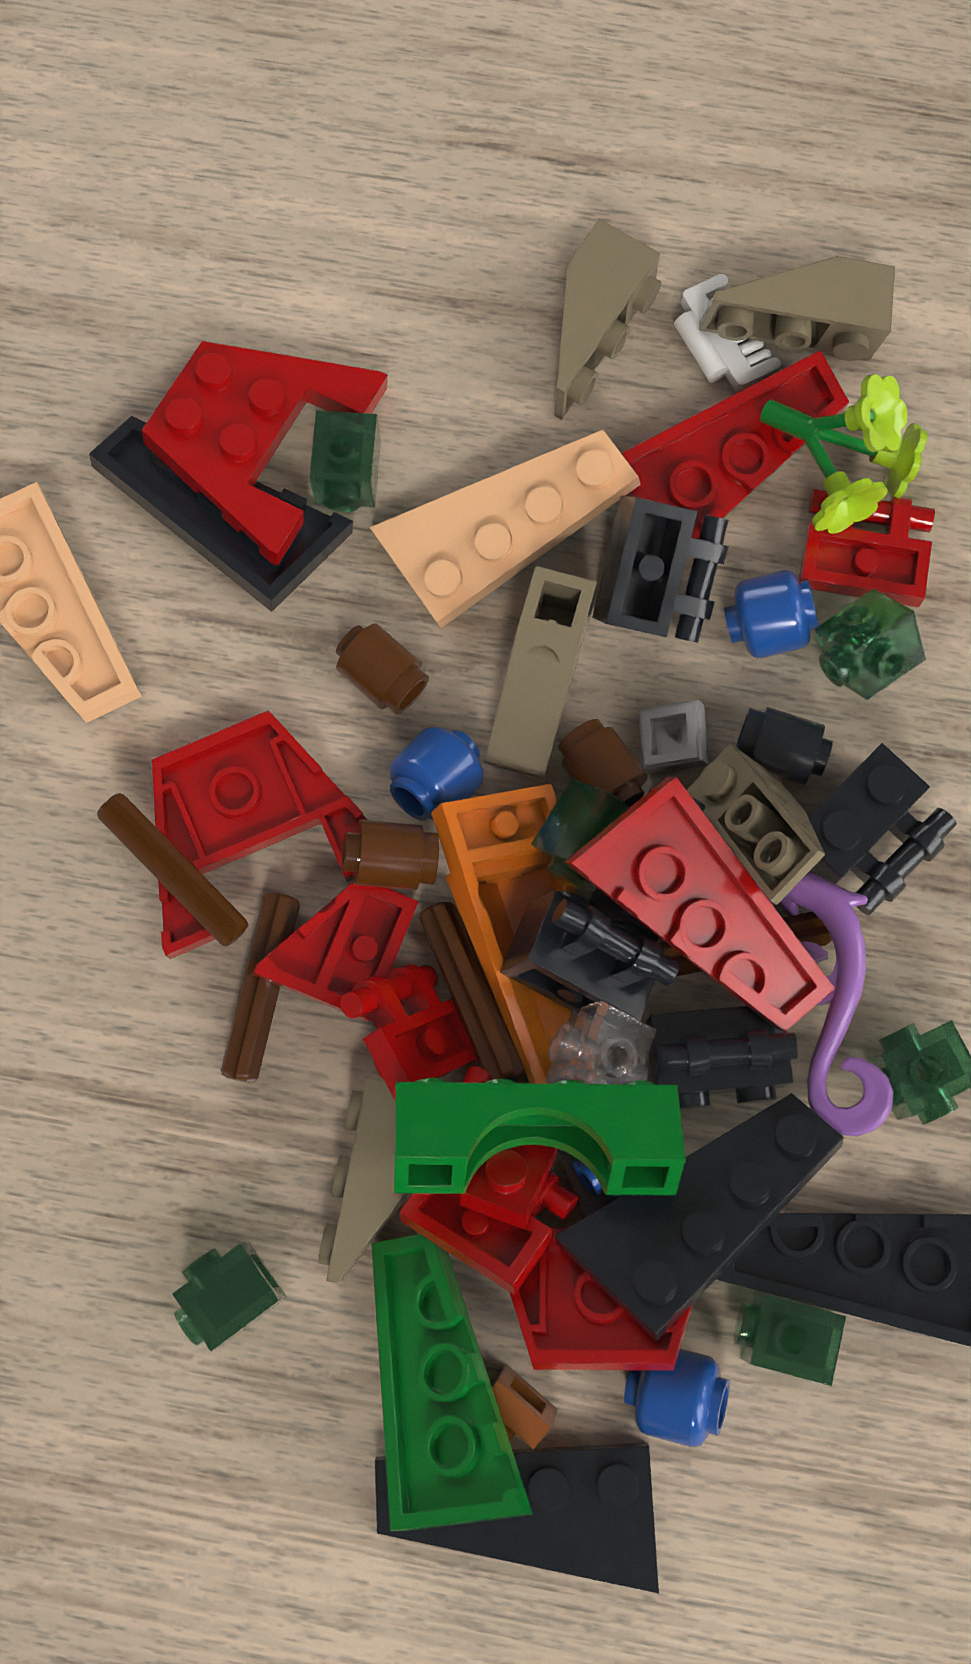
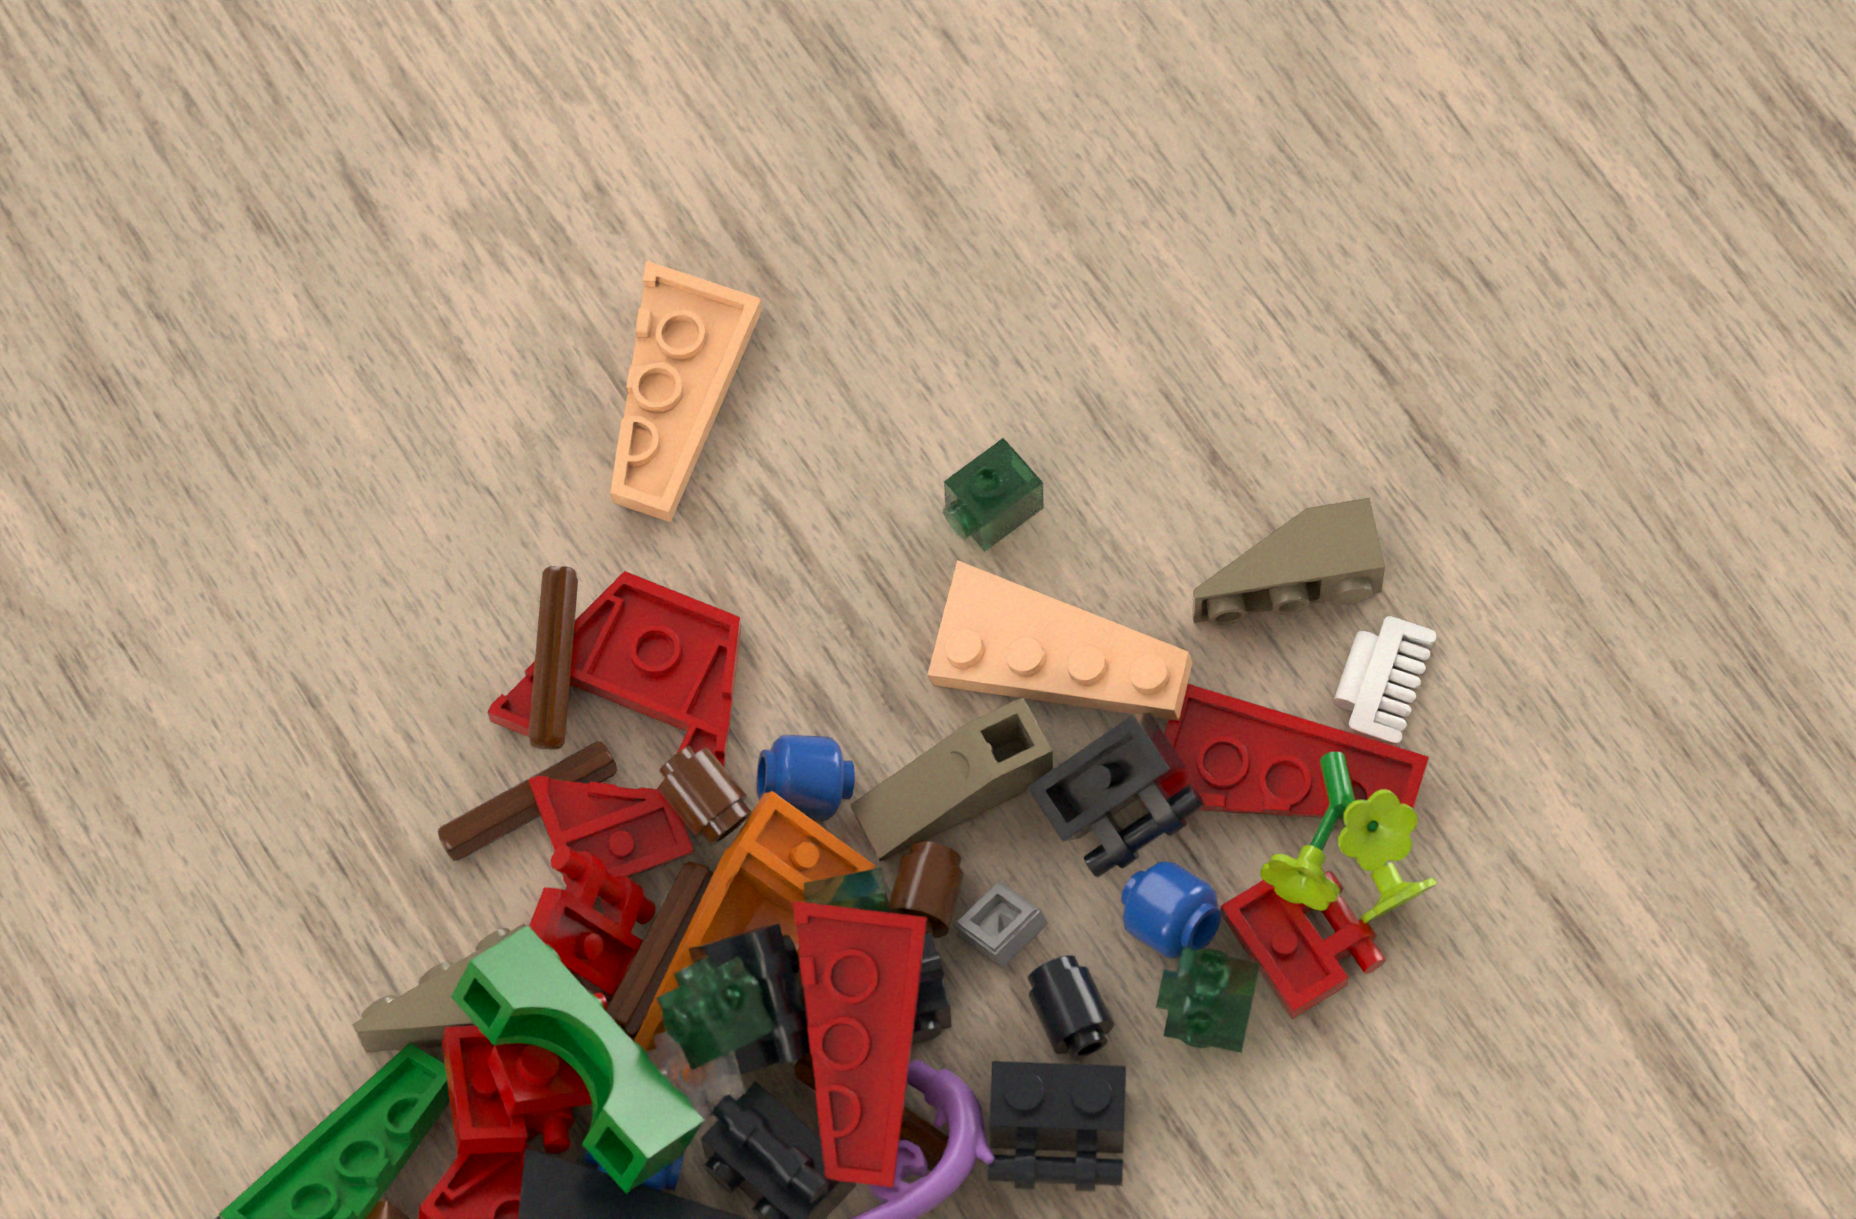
camera: 50 degrees right, 10 degrees down
black wing [89,416,353,612] -> none
red wing [142,341,388,566] -> none
clear green brick [172,1242,287,1351] -> none
reddish brown brick [336,623,429,714] -> none
dark tan slope [687,744,825,905] -> none
dark tan slope [699,256,895,361] -> none
none -> clear green brick [656,956,775,1070]

